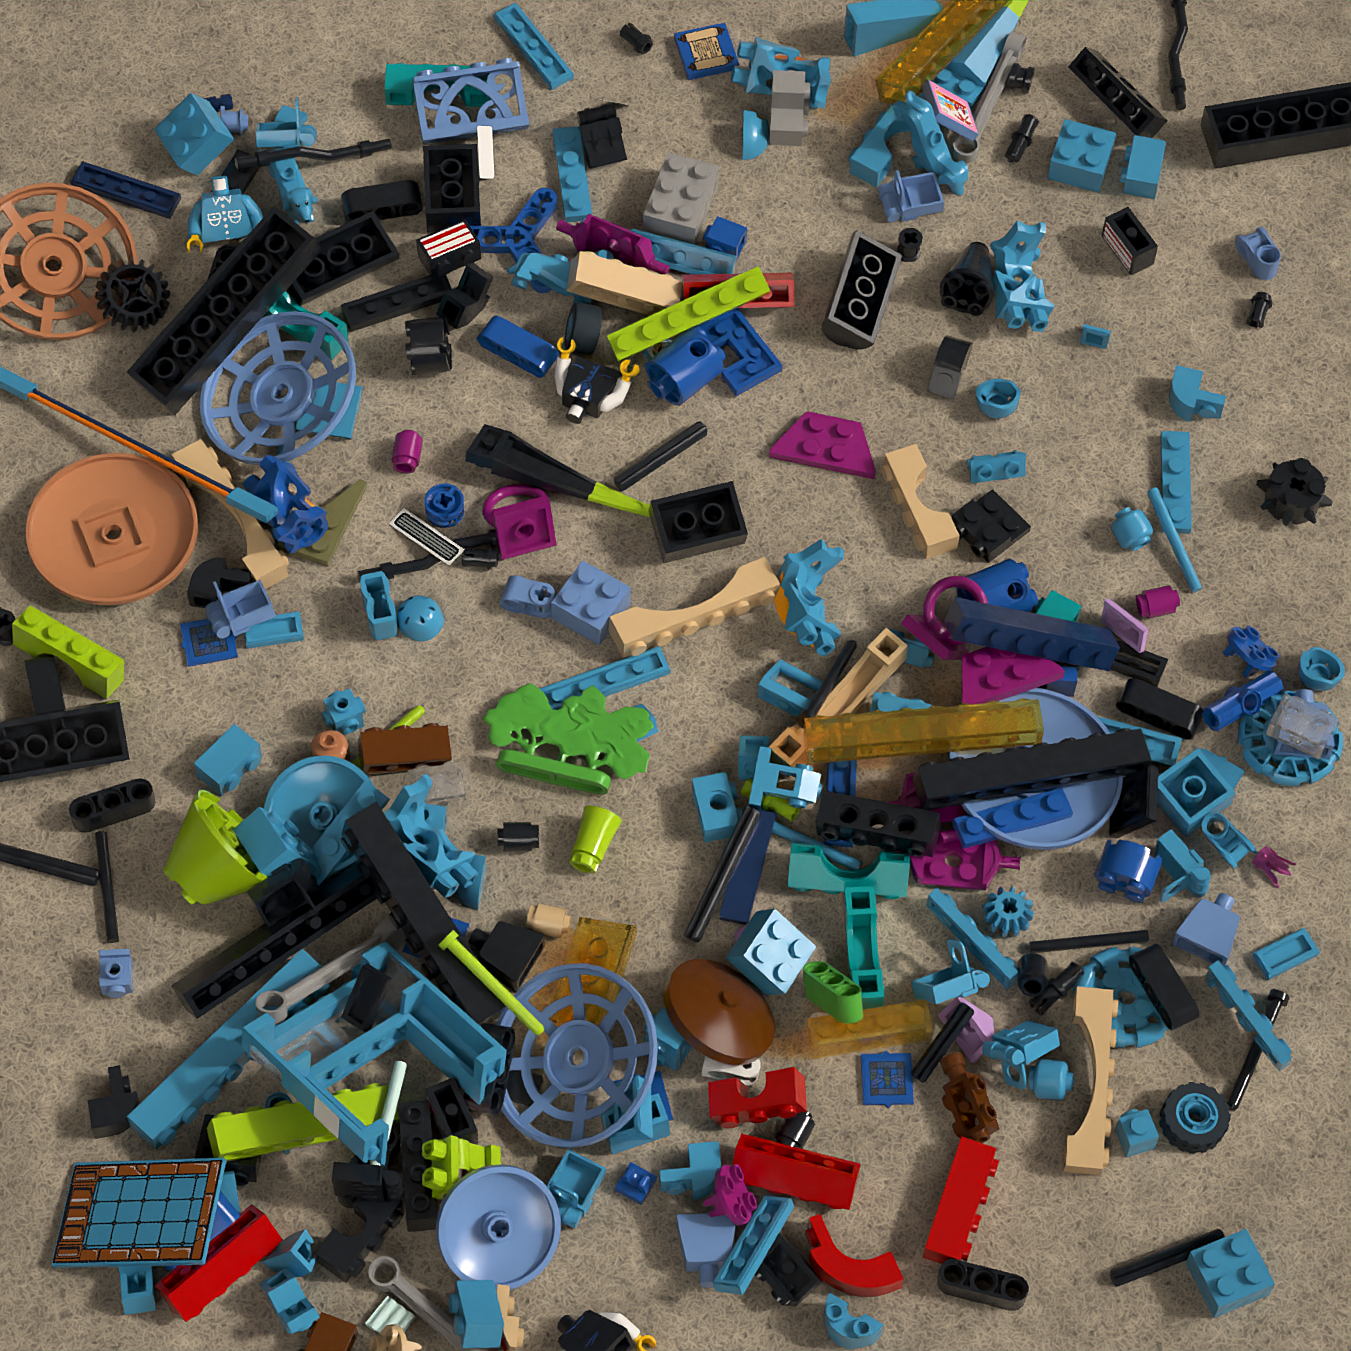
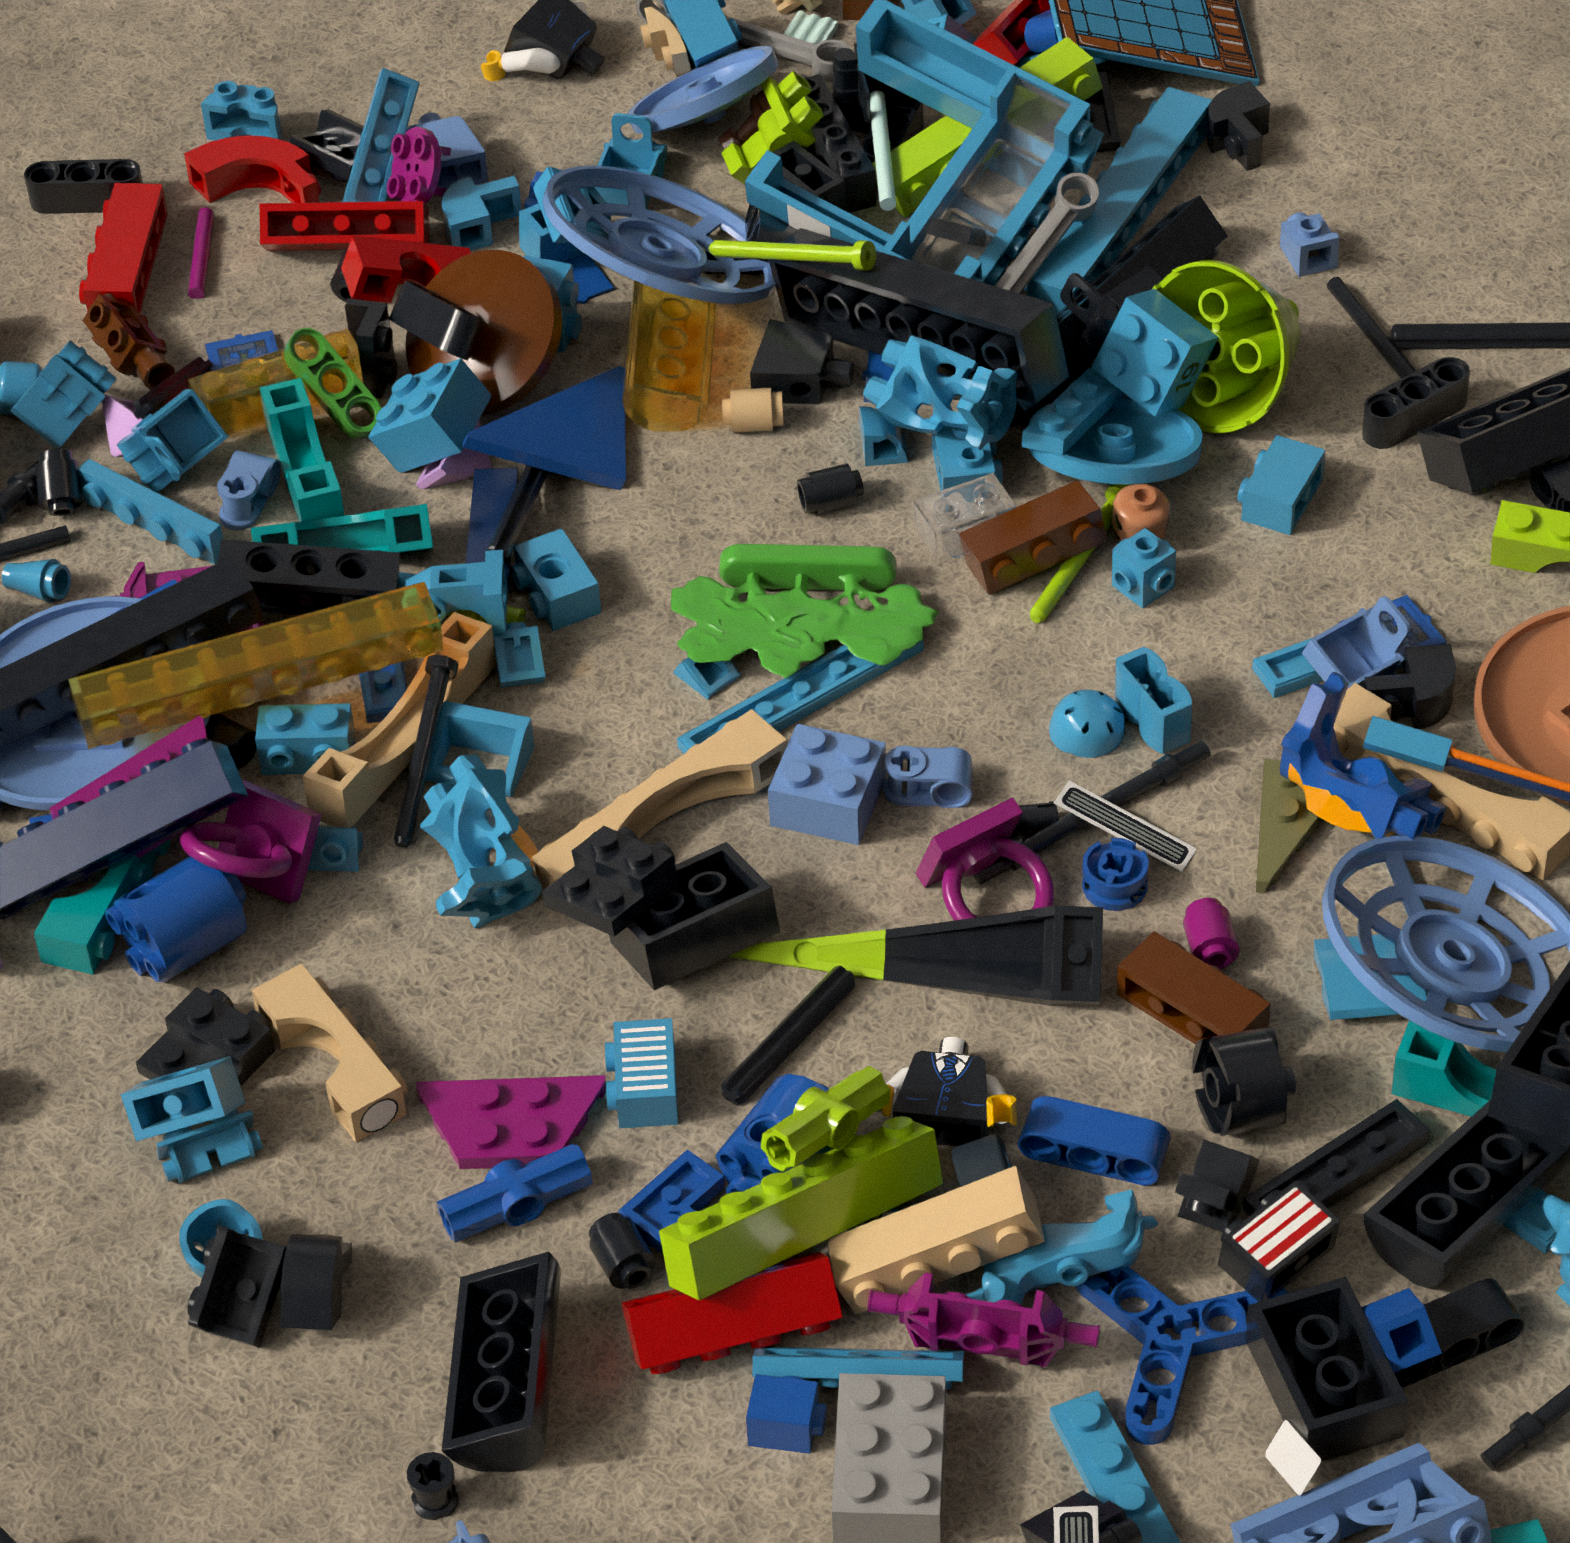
camera: 170 degrees right, 15 degrees down
lime plant [569,805,622,874] -> none
black cone [940,242,994,316] -> none
dark azure gear [983,886,1034,938] -> none
dark azure hips [990,221,1054,332] -> none
dark azure slope [1080,324,1111,349] -> none
none -> dark azure cone [2,559,71,603]
none -> dark azure brick [120,1056,246,1141]
none -> black bracket [187,1226,286,1348]
none -> magenta bar [188,207,214,299]
none -> medium blue piece [217,450,281,530]
none -> black bracket [345,299,398,398]
none -> black beam [388,280,485,360]
none -> blue piece [436,1144,593,1243]
none -> blue tile [463,366,626,490]
none -> black plate [542,826,679,937]
none -> black brick [589,1213,656,1289]
none -> dark azure brick [605,1018,678,1129]
none -> lime piece [760,1066,891,1172]
none -> reddish brown brick [1117,931,1271,1045]
none -> blue brick [1361,1288,1442,1373]

